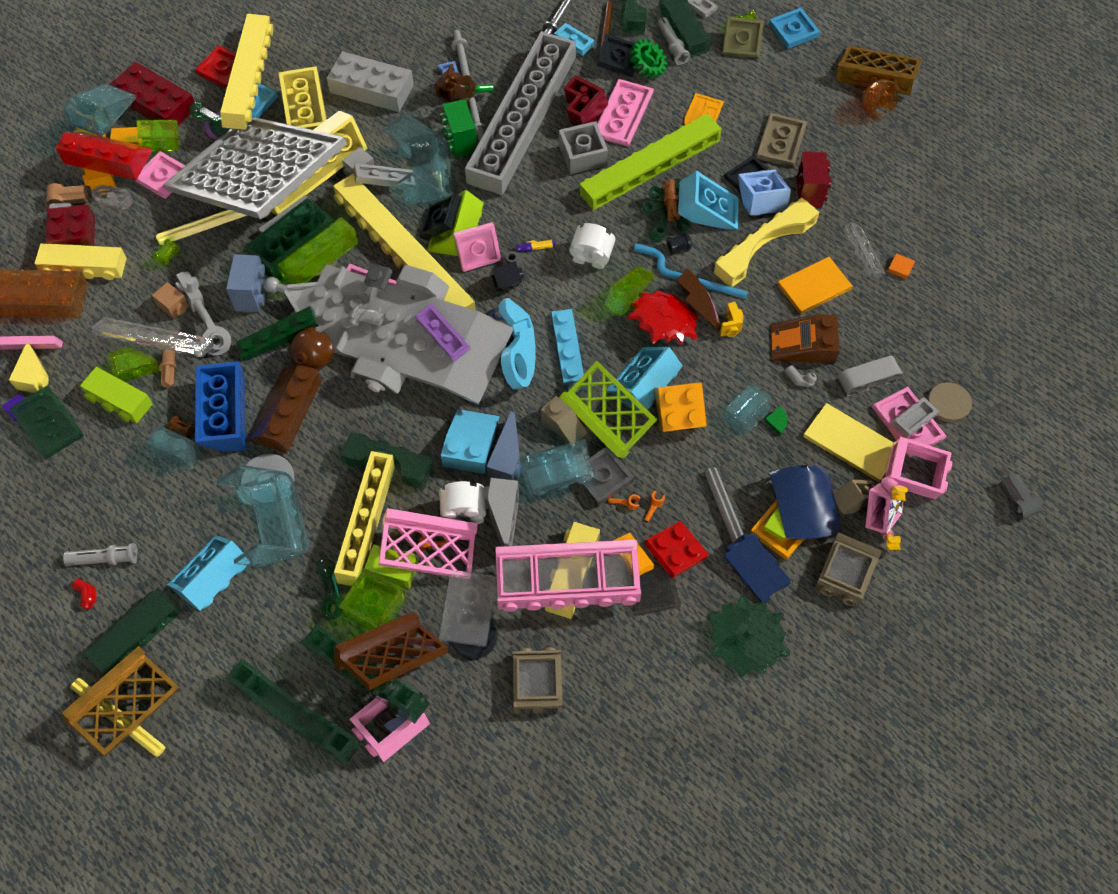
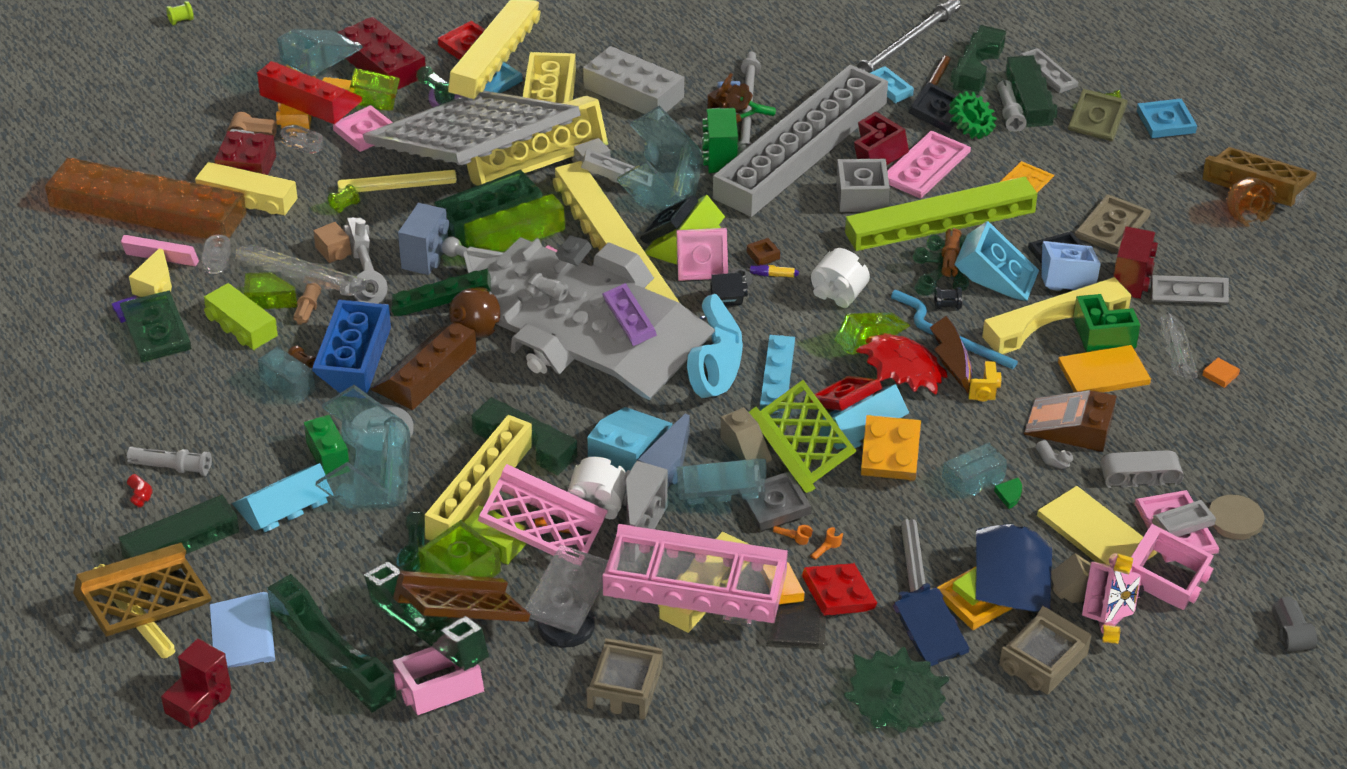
camera: 15 degrees right, 20 degrees down
none -> dark red brick [161,638,232,729]
none -> clear plate [201,235,231,274]
none -> light blue piece [210,592,275,668]
none -> green brick [304,414,350,477]
none -> reddish brown plate [747,238,781,266]
none -> red tile [810,376,882,411]
none -> green brick [1073,294,1140,352]
none -> light grey plate [1151,275,1229,304]

